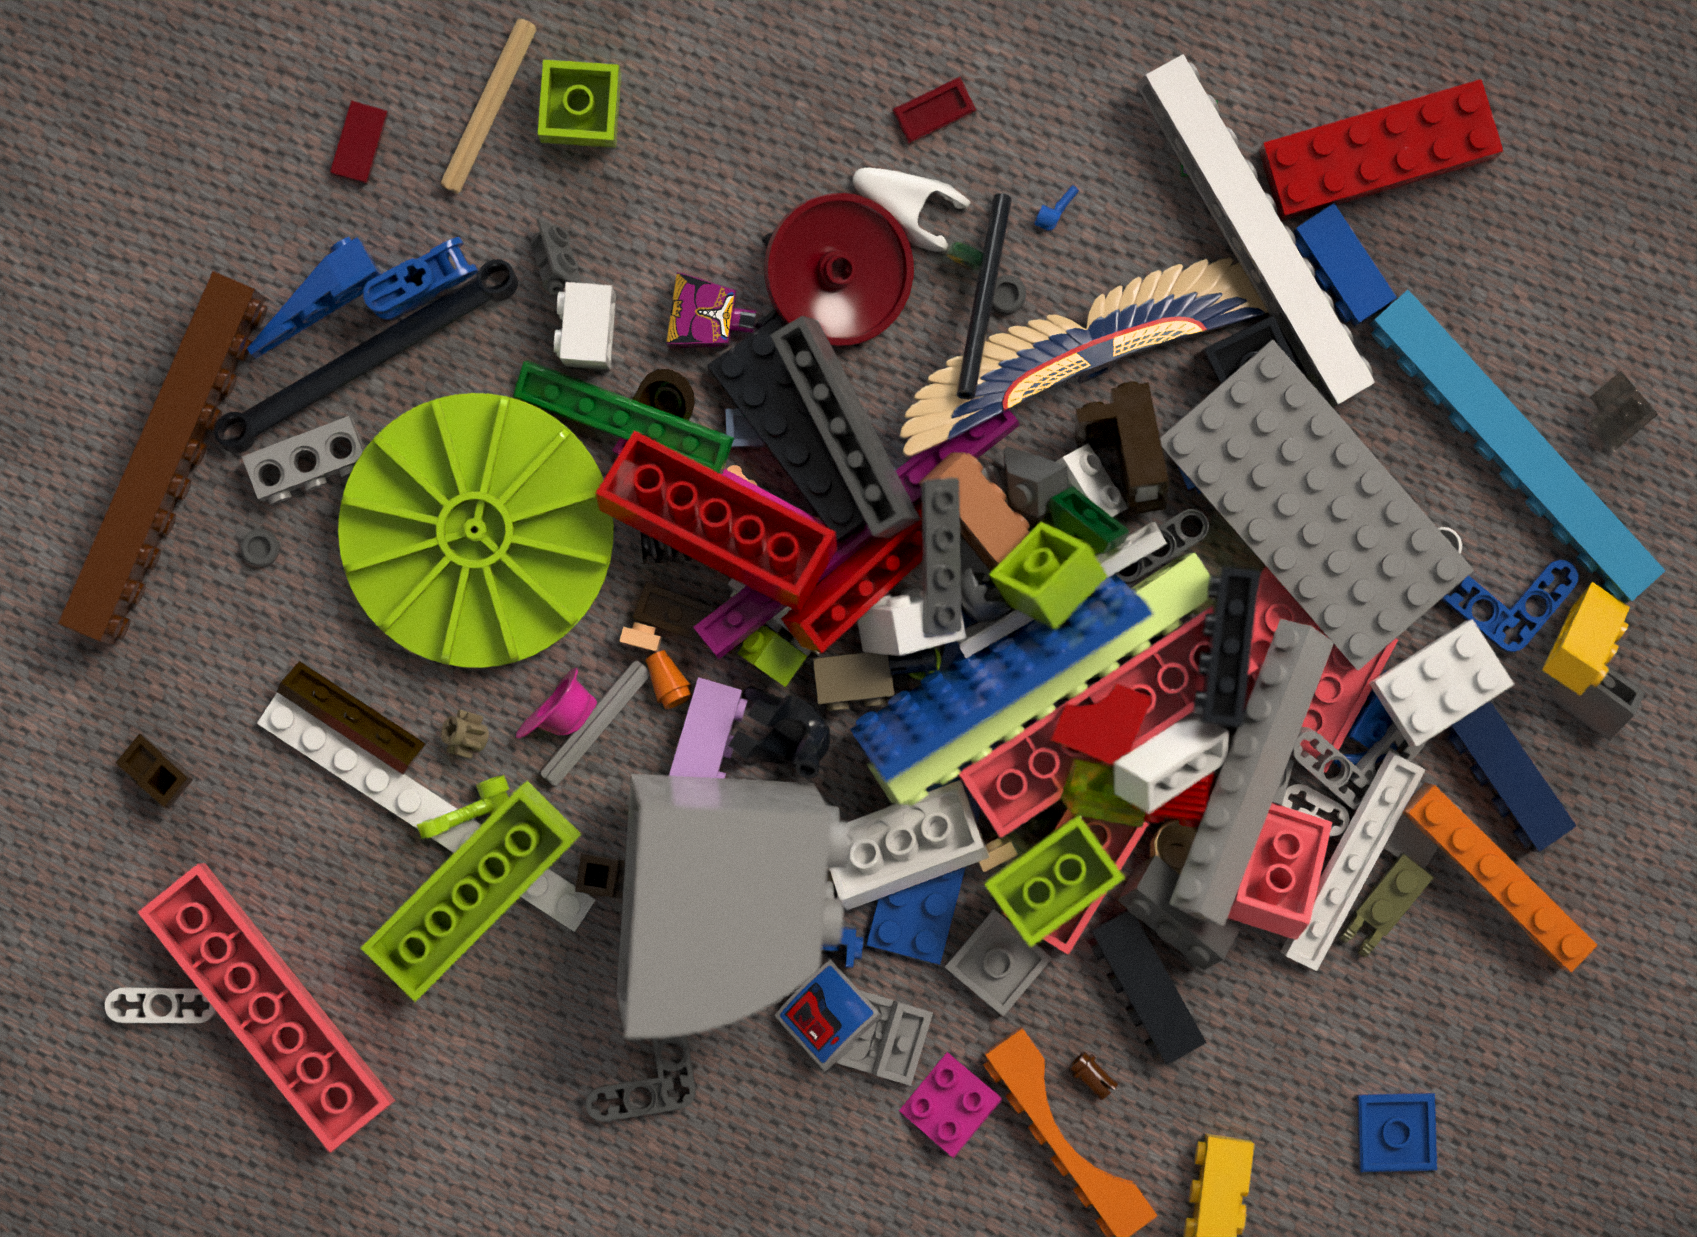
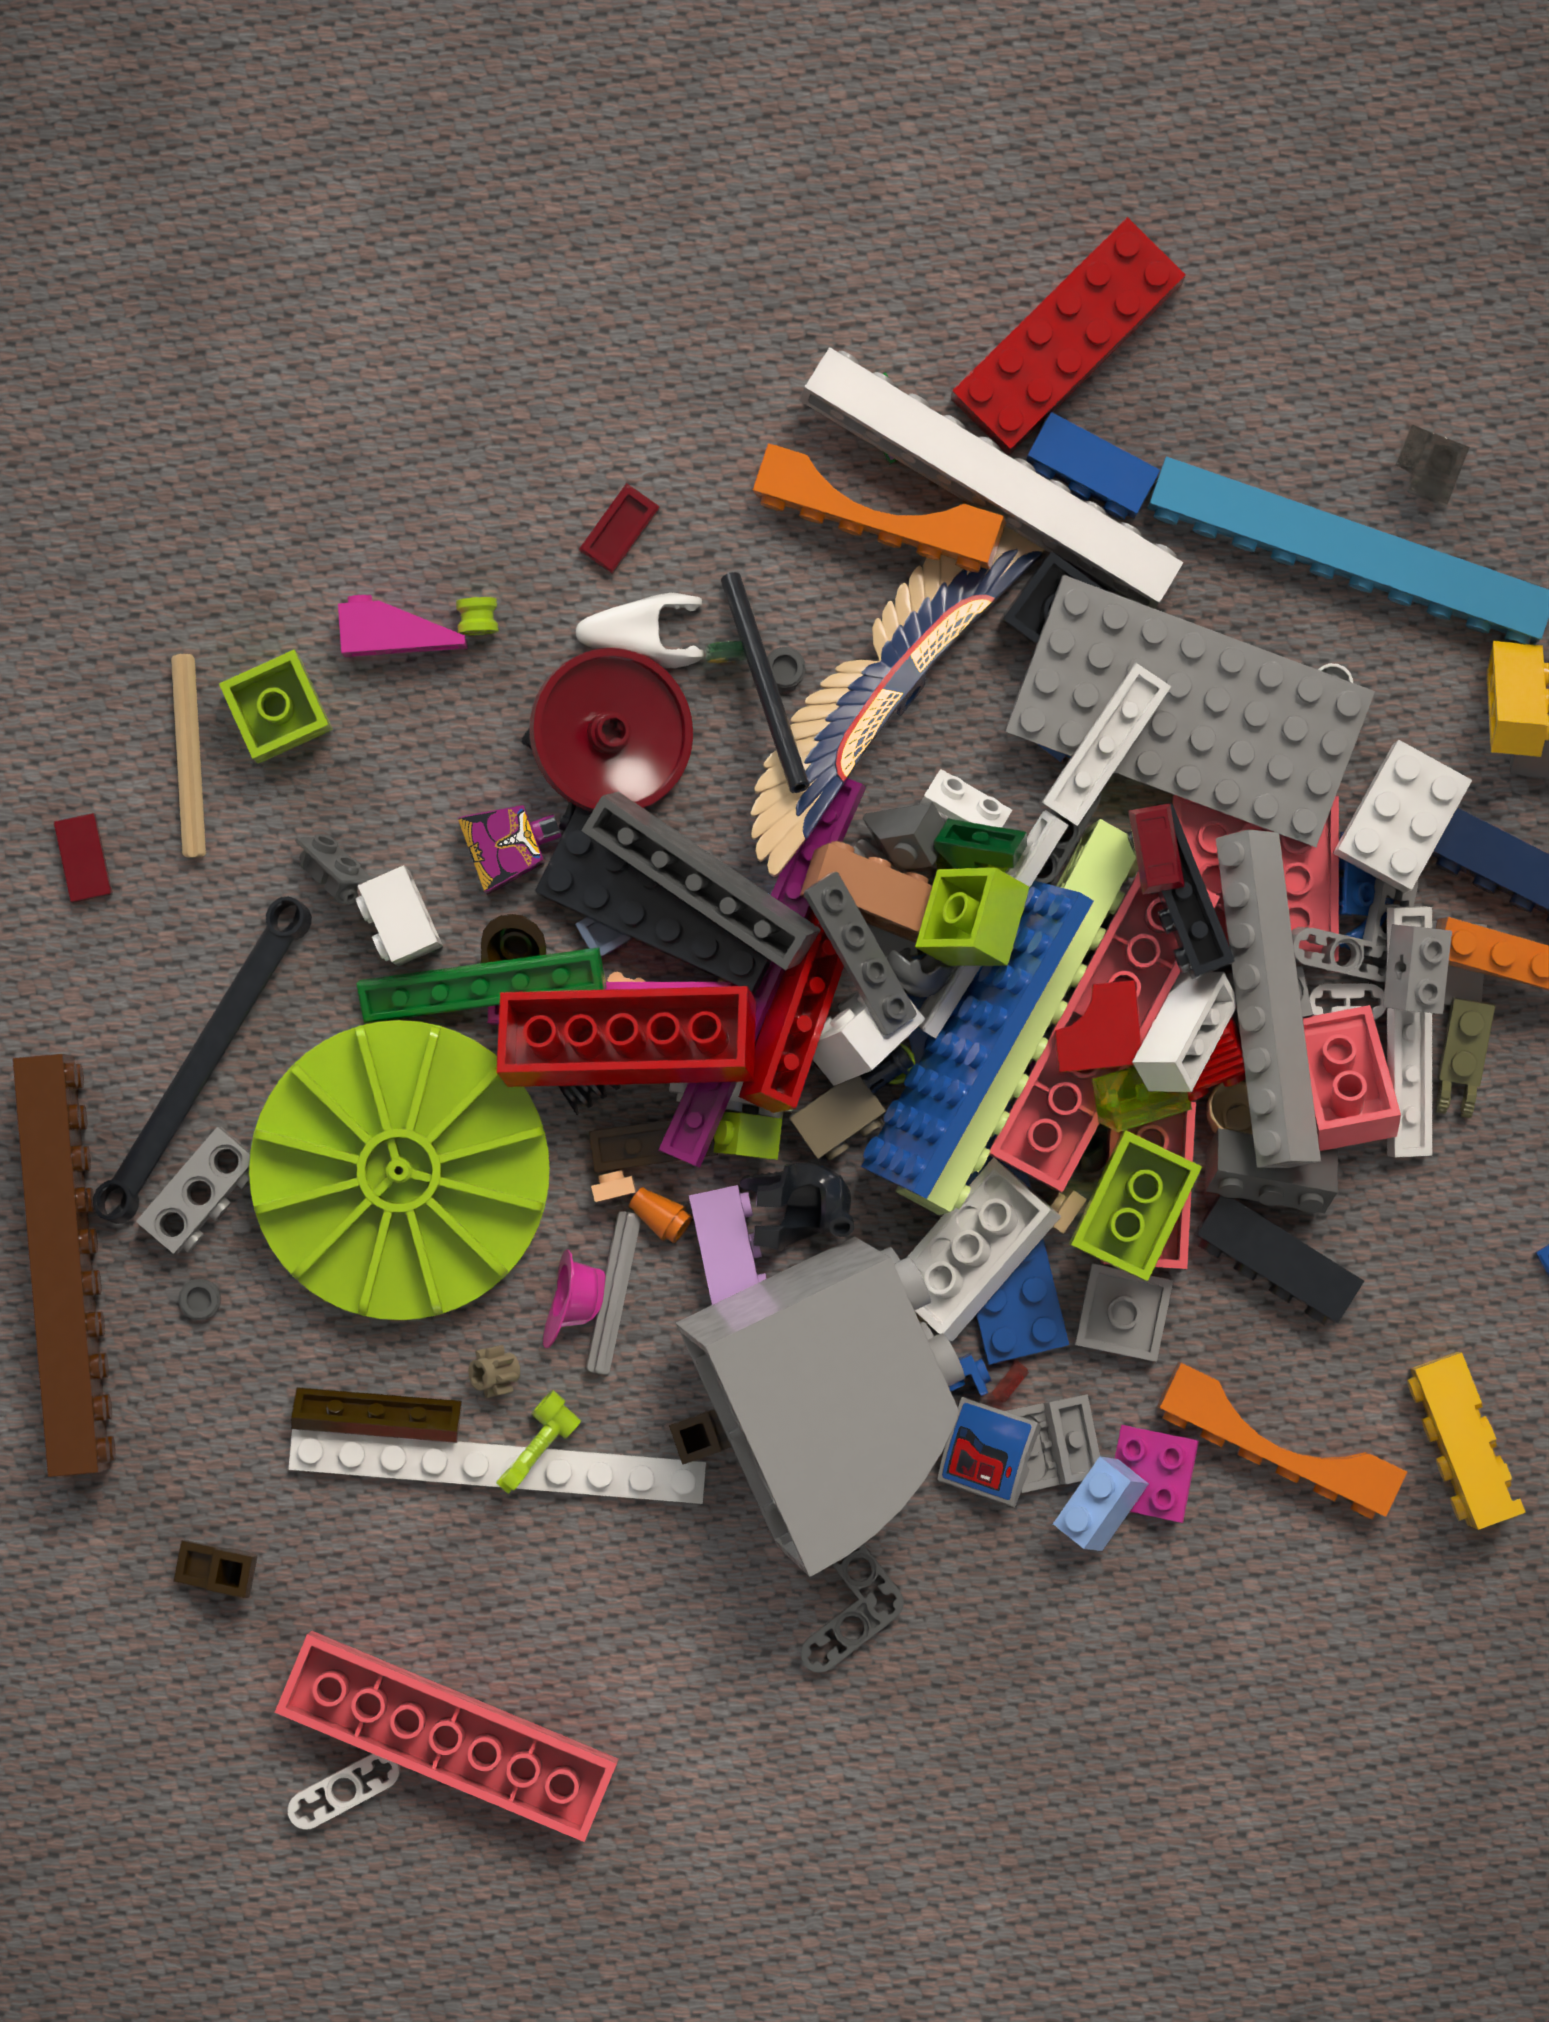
camera: 20 degrees left, 0 degrees up
blue wedge [247,237,381,359] -> none
lime brick [361,781,581,1002] -> none
blue piece [363,237,478,321] -> none
blue hand [1034,185,1079,231] -> none
reddish brown pin [1069,1051,1118,1101] -> none
dark brown brick [1075,381,1169,515] -> none
blue beam [1441,560,1578,652] -> none
none -> dark pink slope [338,595,468,657]
none -> lime wheel [456,597,499,636]
none -> orange arch [753,443,1006,573]
none -> clear red tile [990,1360,1029,1402]
none -> white plate [1042,663,1171,826]
none -> light blue brick [1053,1456,1149,1551]
none -> dark red tile [1128,804,1185,894]
none -> light grey brick [1383,924,1452,1014]

